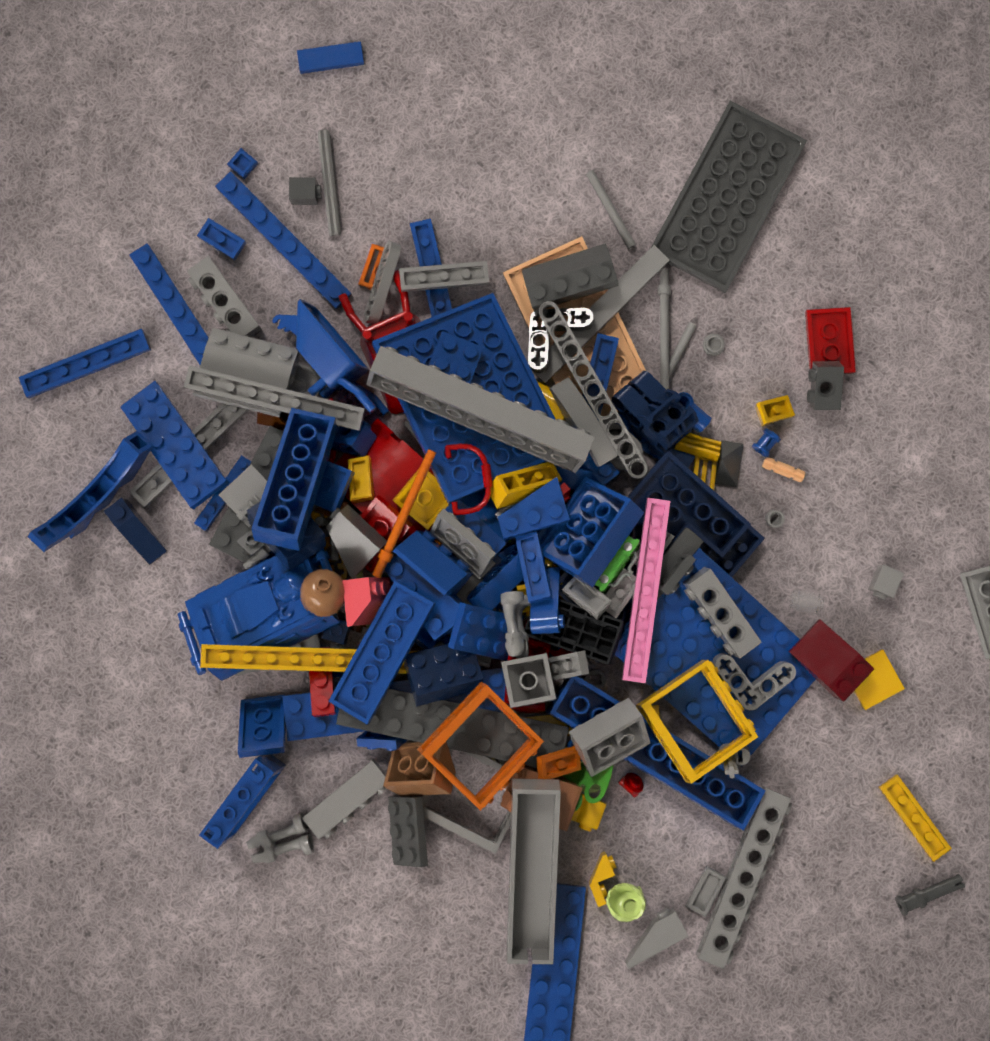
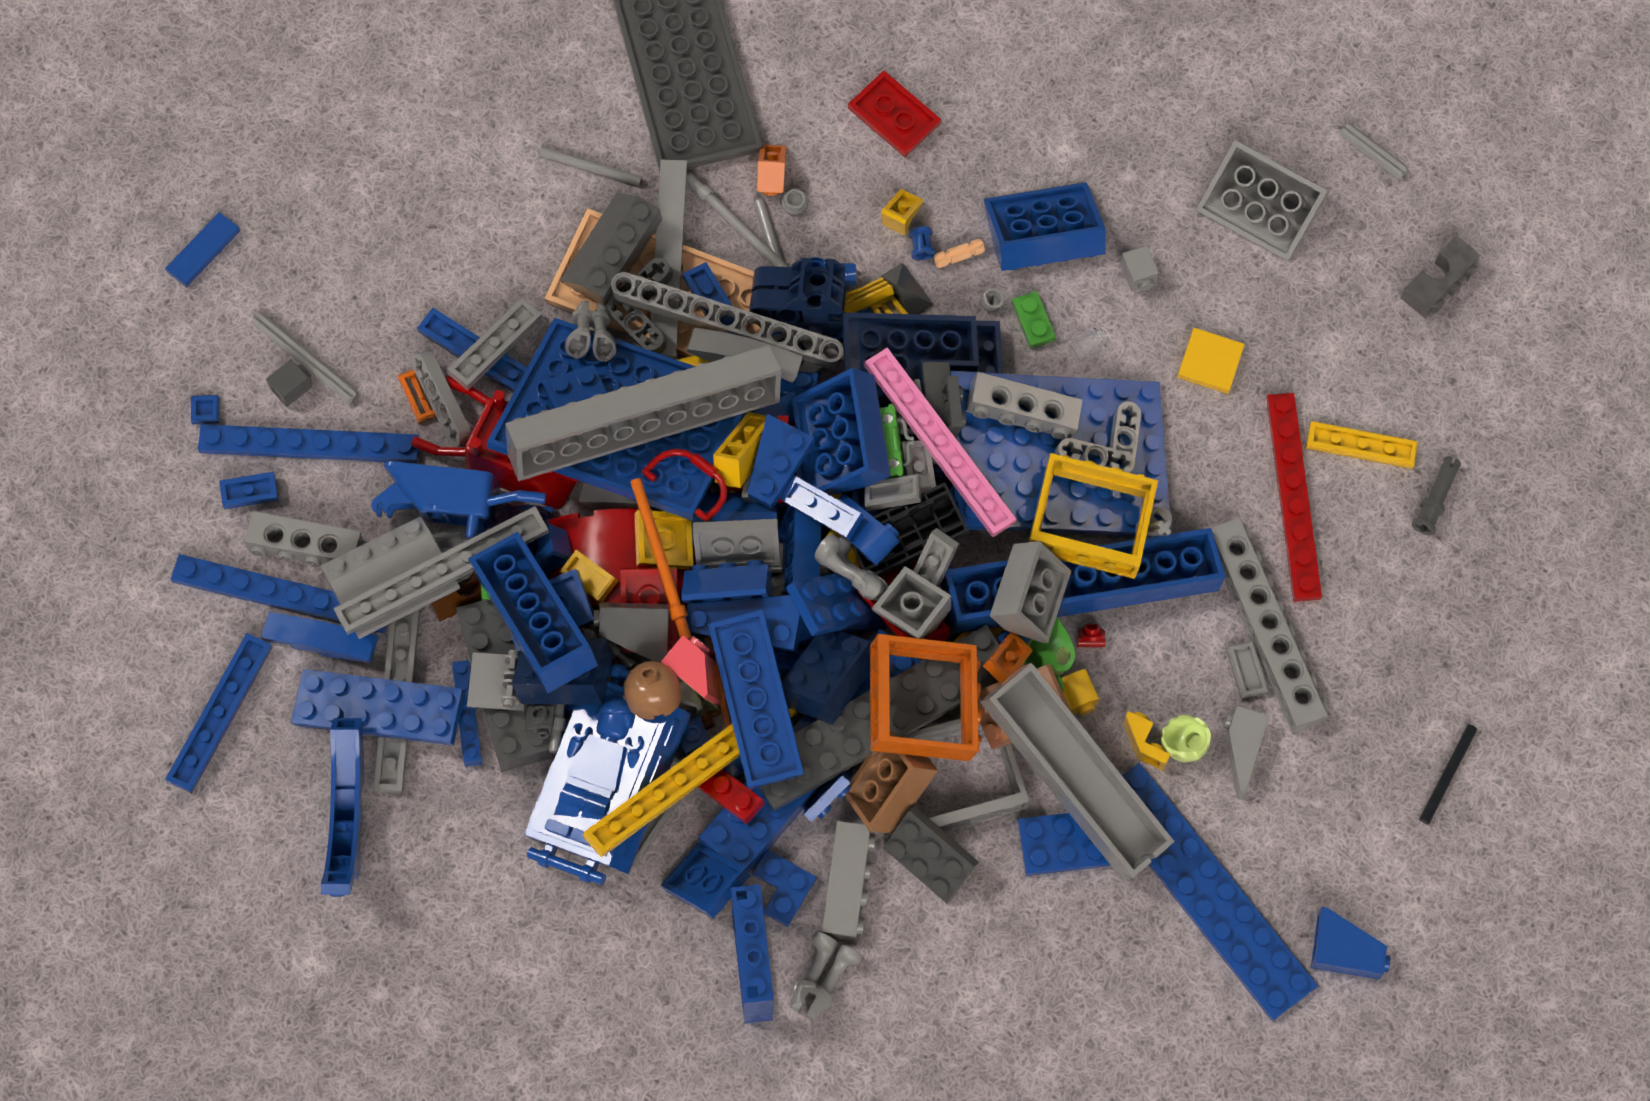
camera: 50 degrees left, 15 degrees down
dark blue slope [104,498,167,565] -> none
dark red slope [788,619,874,702] -> none
dark grey brick [807,361,844,410] -> none
none -> blue slope [260,612,379,663]
none -> light grey piece [565,301,616,361]
none -> blue plate [753,849,817,927]
none -> orange slope [757,144,787,196]
none -> blue slope [984,182,1106,271]
none -> bright green plate [1011,291,1056,349]
none -> blue plate [1017,813,1110,876]
none -> red plate [1266,393,1322,602]

